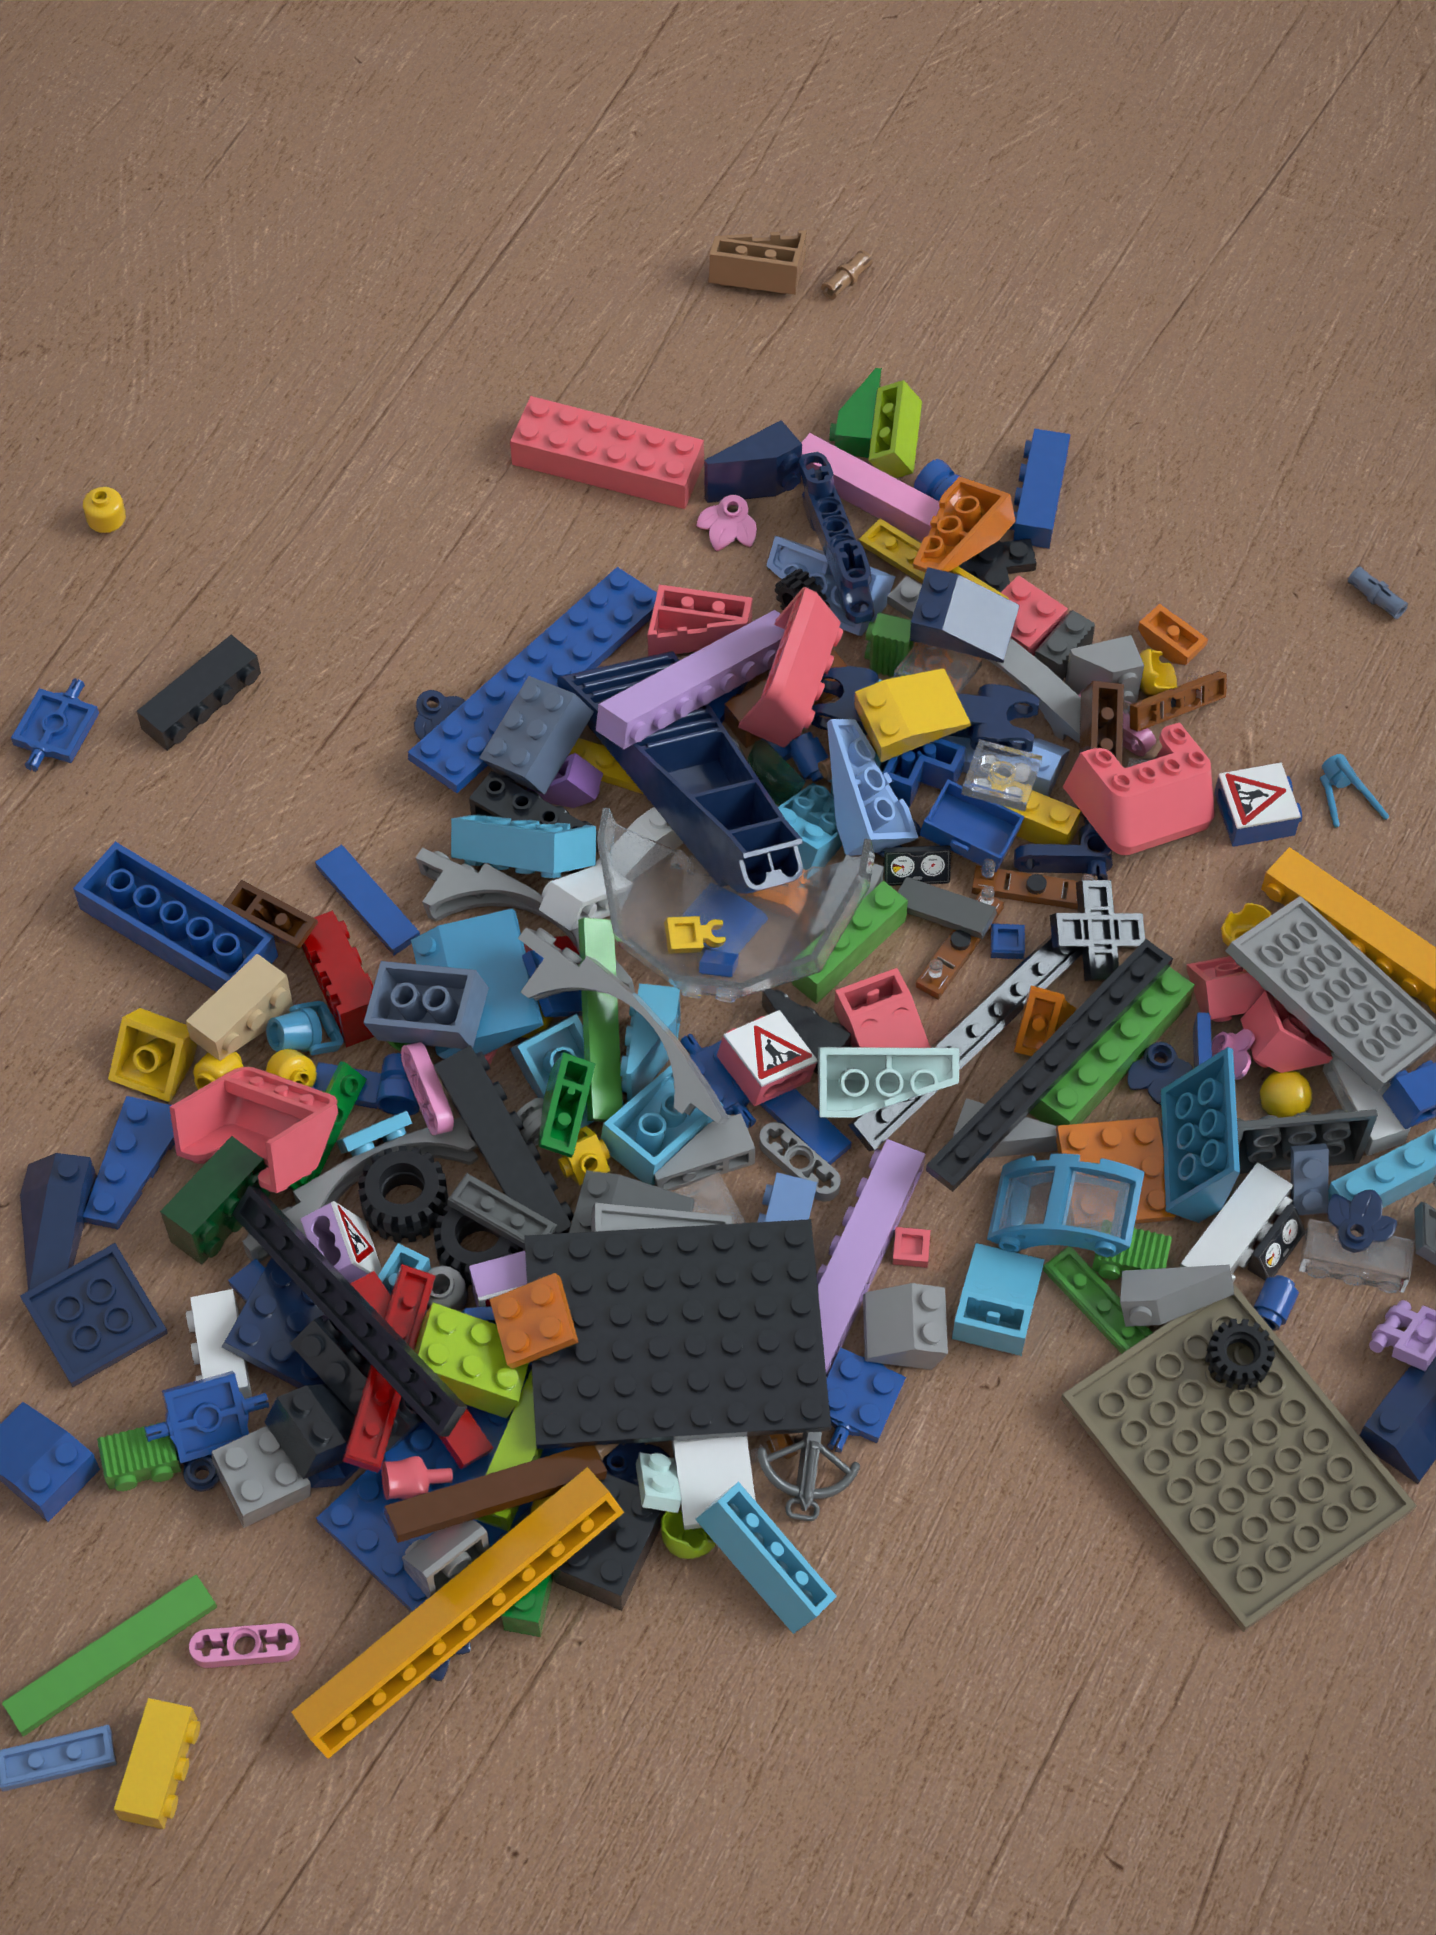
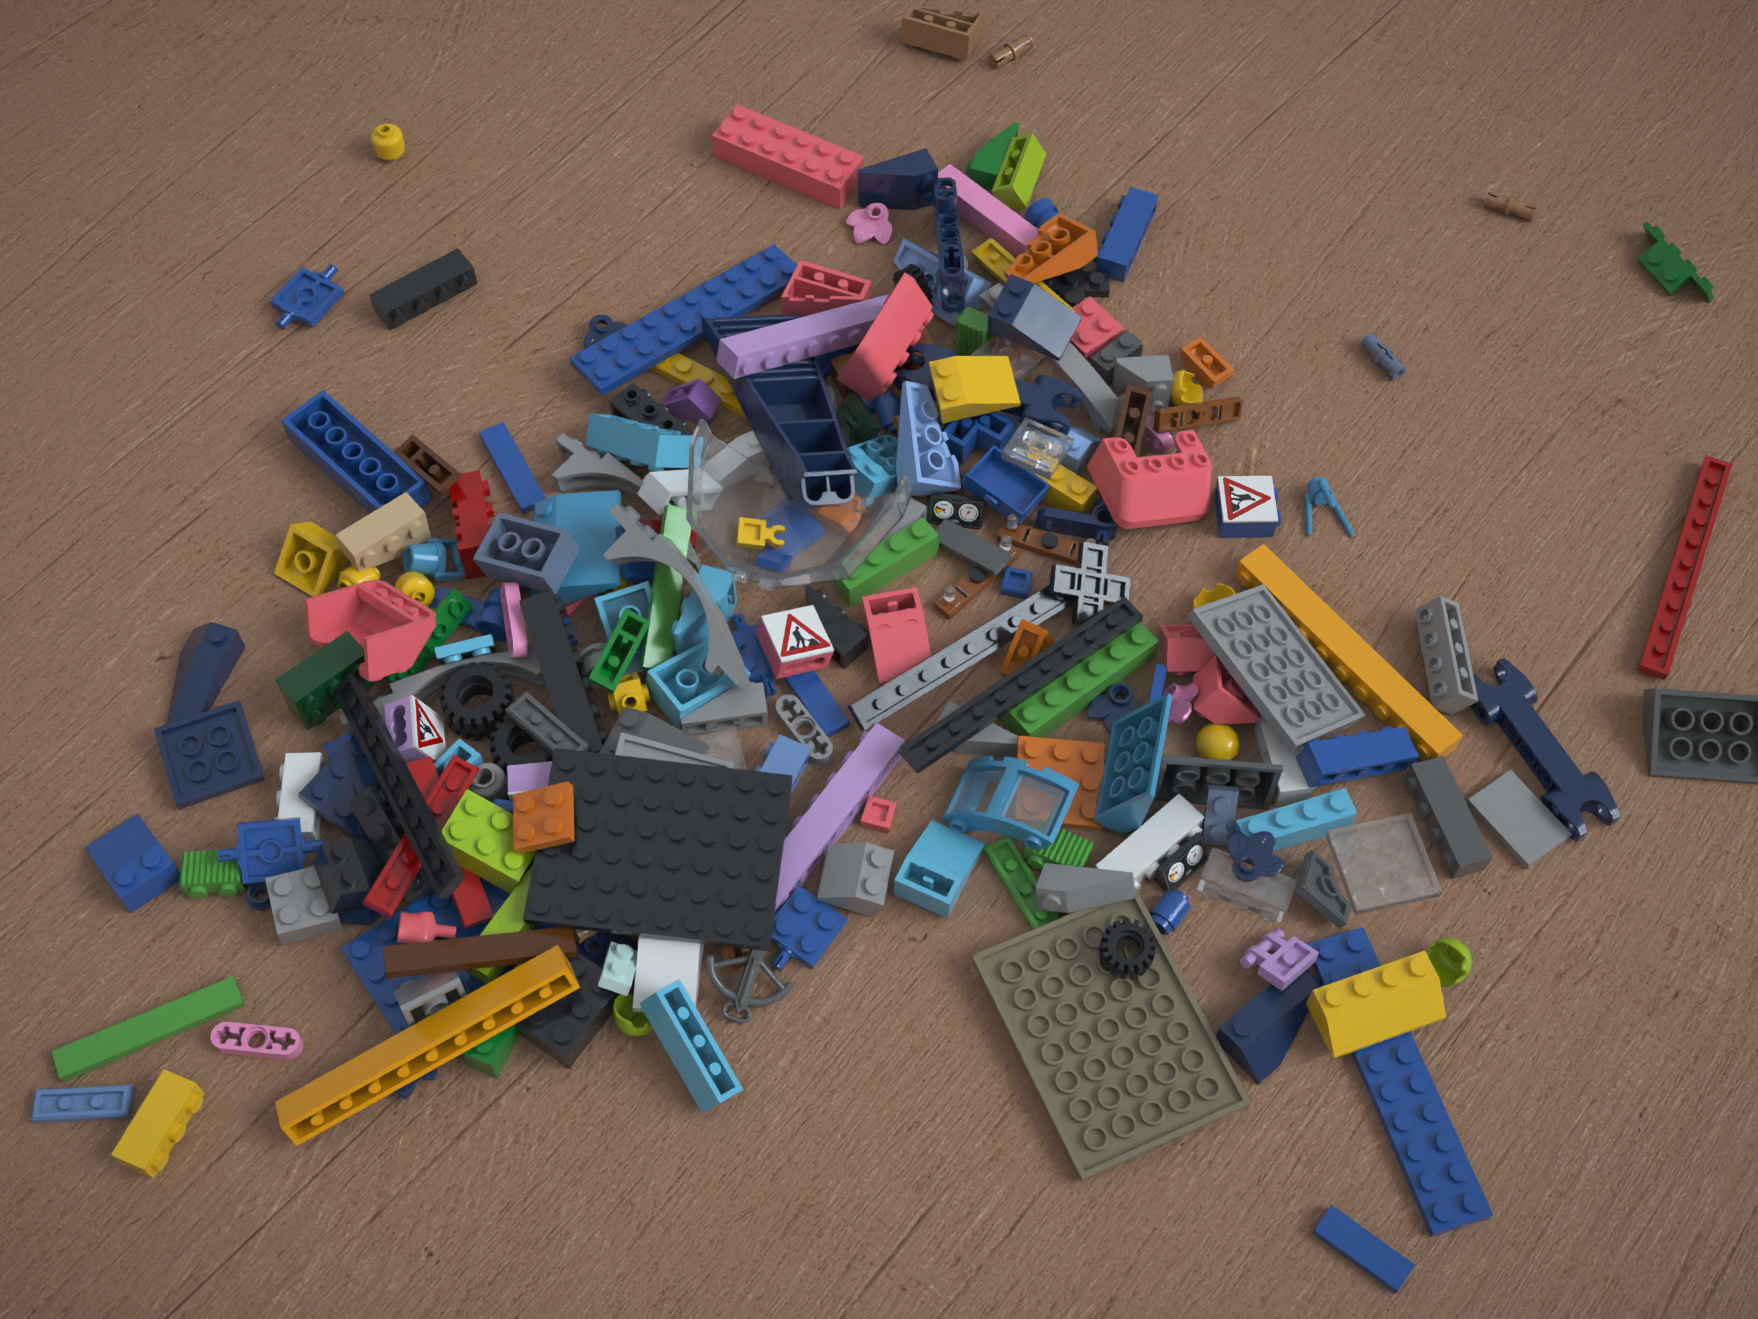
camera: 10 degrees right, 0 degrees up
blue wing [83,1096,175,1230] -> none
sand blue brick [479,676,594,795] -> none
light aqua wedge [818,1047,959,1118] -> none

